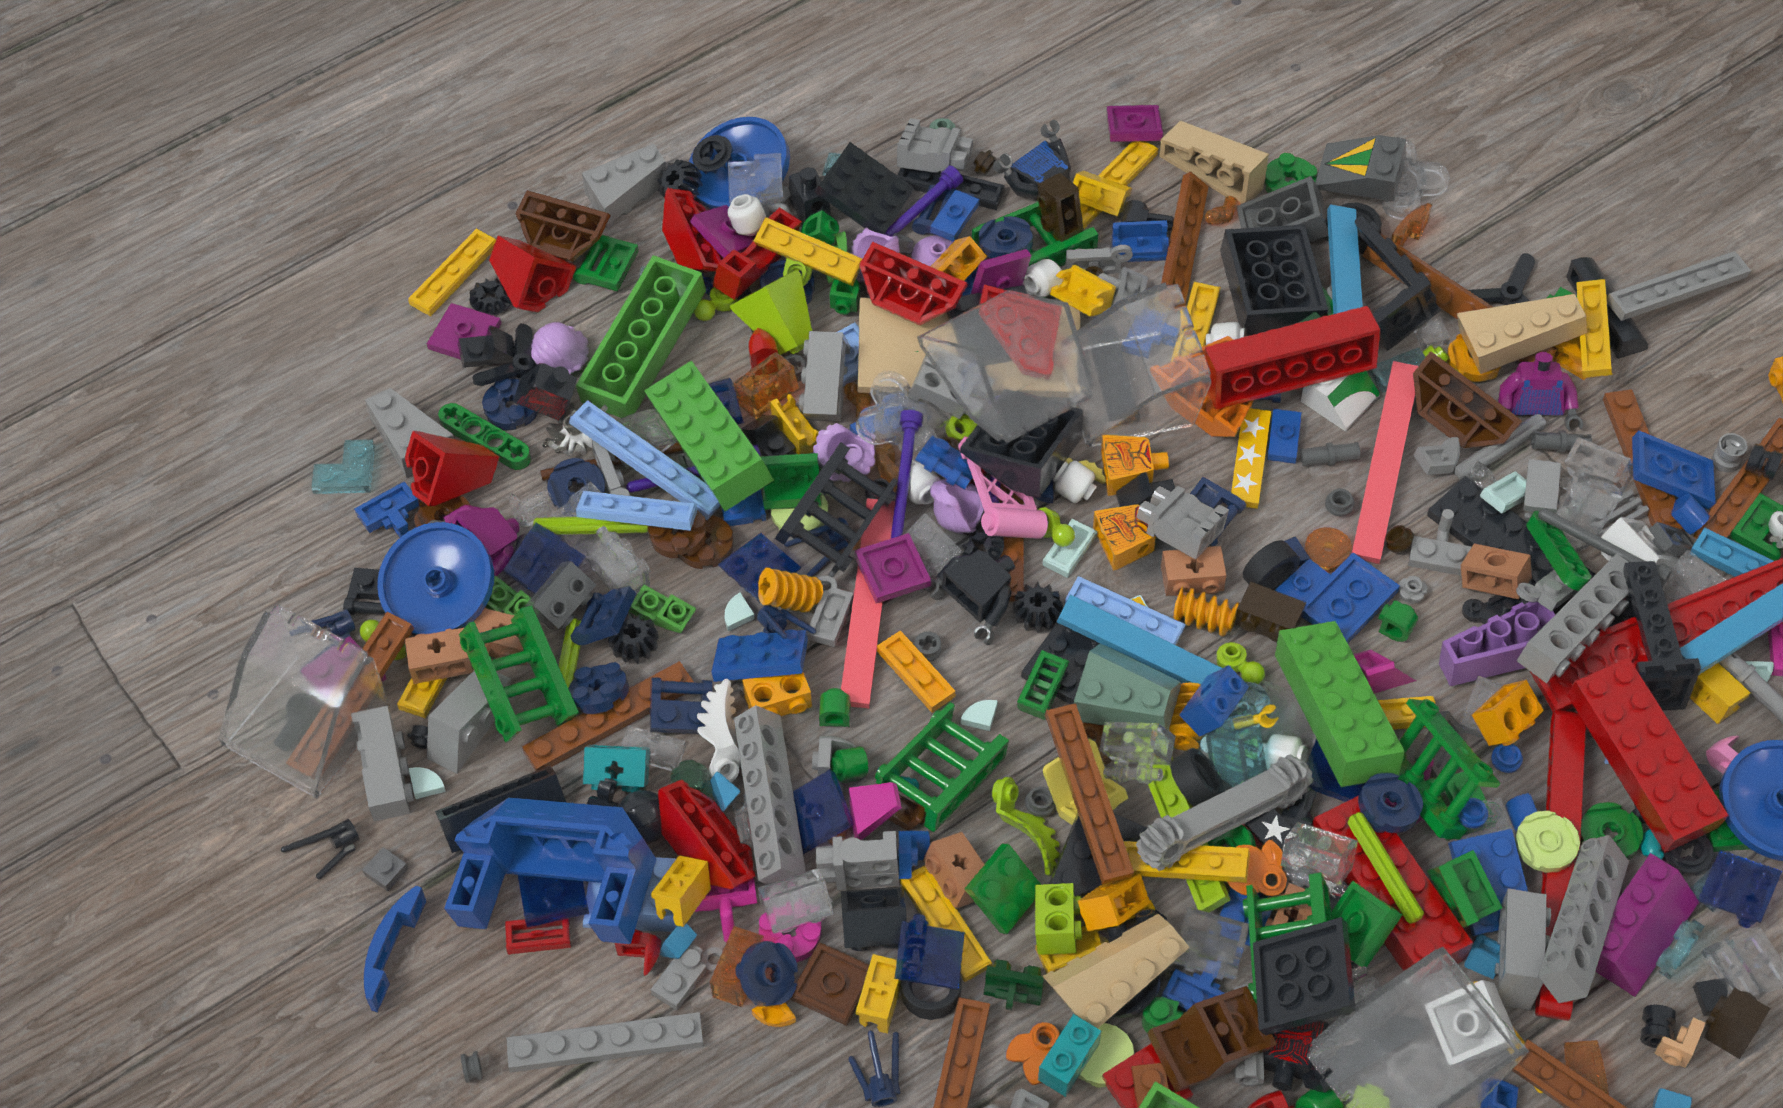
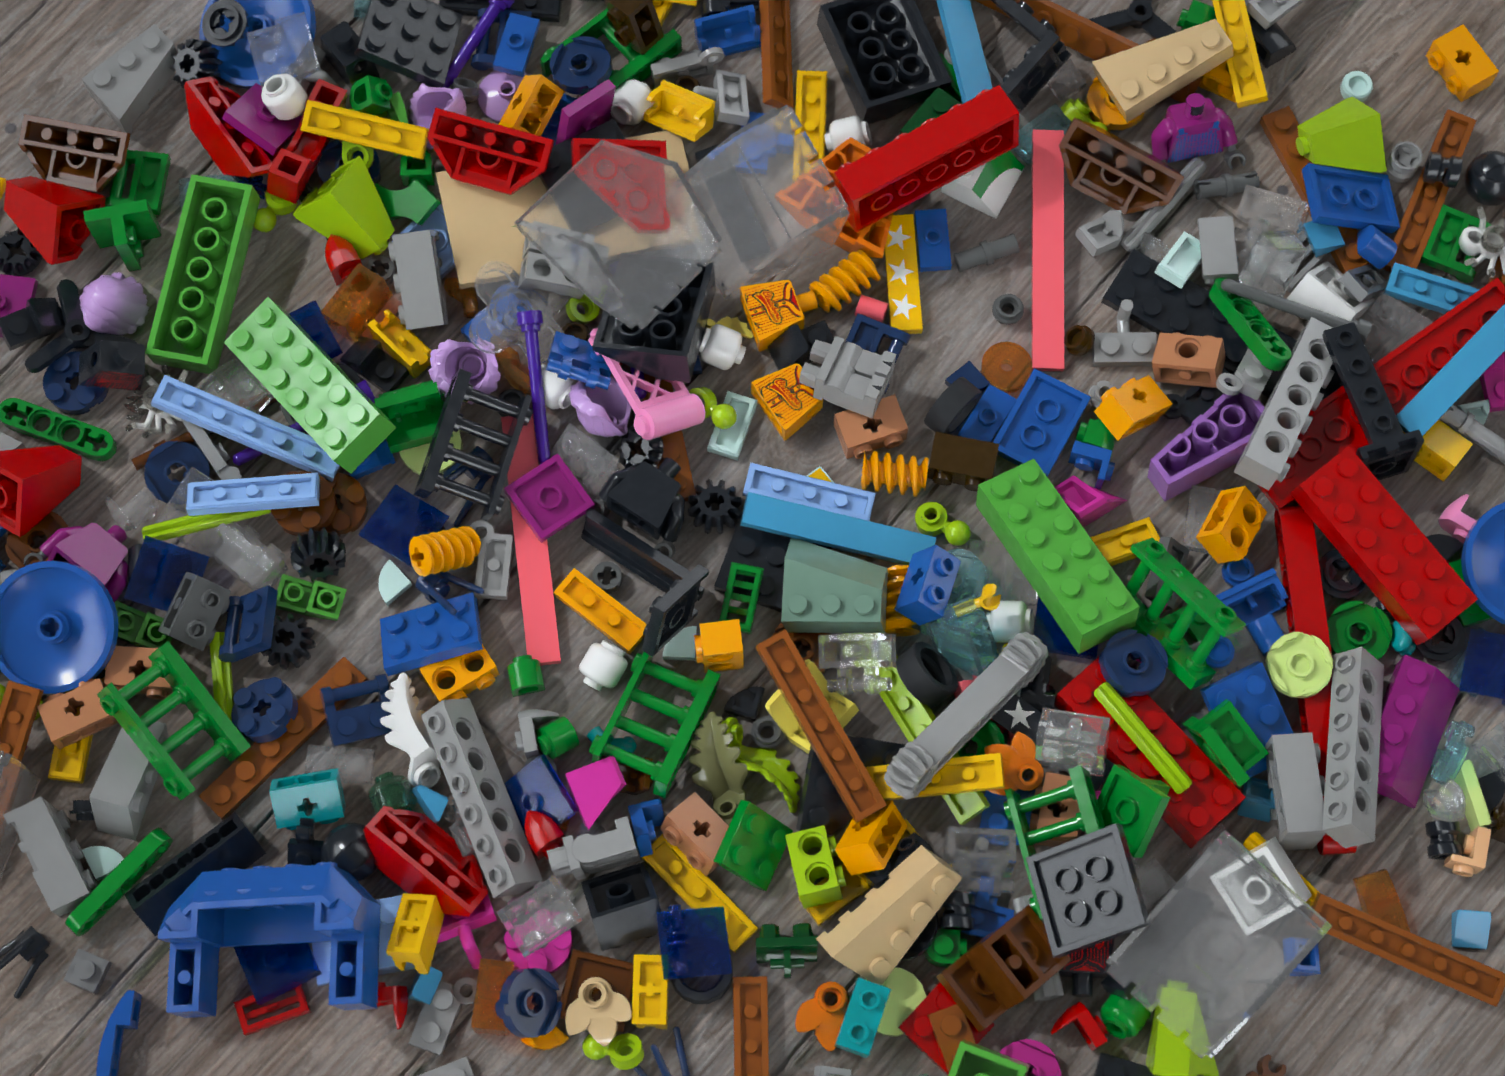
camera: 15 degrees left, 15 degrees up
none -> green beam [65,828,173,936]
none -> green bracket [83,199,162,272]
none -> black gear [290,527,346,582]
none -> green tile [375,180,441,225]
none -> red plate [524,810,565,860]
none -> tan plate [565,977,632,1047]
none -> white head [579,640,628,691]
none -> black bracket [581,508,710,657]
none -> lime plate [582,1033,644,1070]
none -> olive plant [689,711,748,826]
none -> light orange brick [694,619,744,673]
none -> black tile [724,687,765,721]
none -> light orange piece [809,250,881,313]
none -> coral hinge [855,295,889,323]
none -> black wheel [940,892,975,931]
none -> blue bracket [1068,440,1115,489]
none -> light orange brick [1094,375,1173,441]
none -> blue hinge [1216,568,1288,628]
none -> lime slope [1296,96,1387,173]
none -> dark azure slope [1303,221,1345,257]
none -> black gear [1319,549,1366,601]
none -> light aqua tile [1340,71,1373,102]
none -> clear plate [1423,779,1466,822]
none -> yellowish green tile [1450,759,1492,831]

